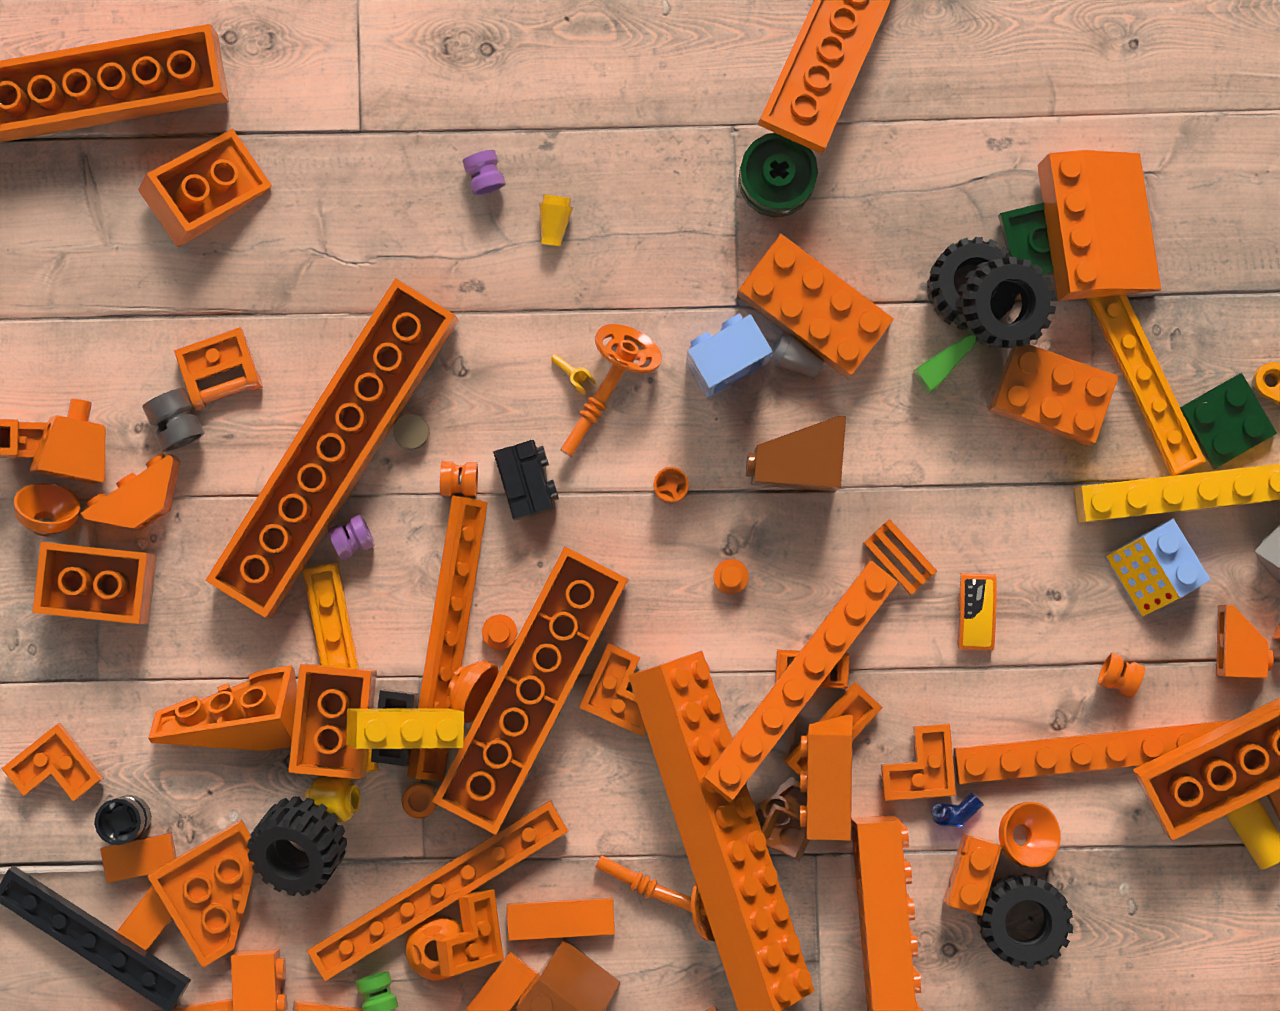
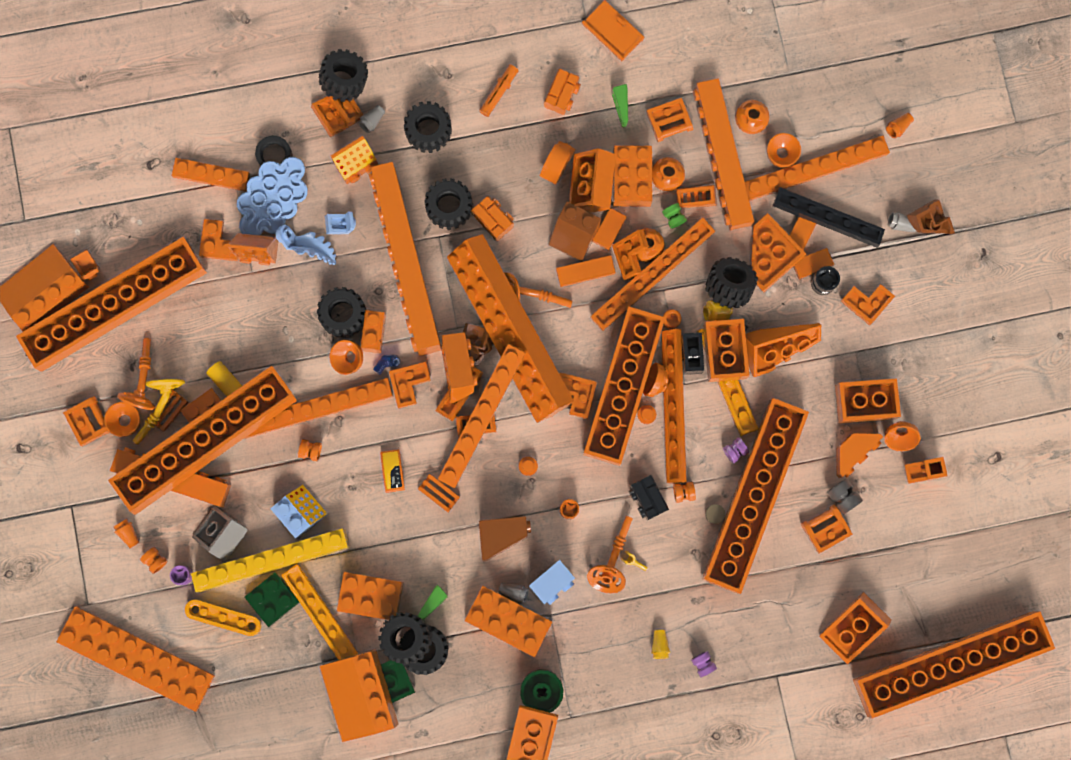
camera: 160 degrees right, 5 degrees down
orange torso [30,398,106,484] -> none
yellow brick [346,708,464,749] -> none
orange slope [1216,605,1274,678] -> none

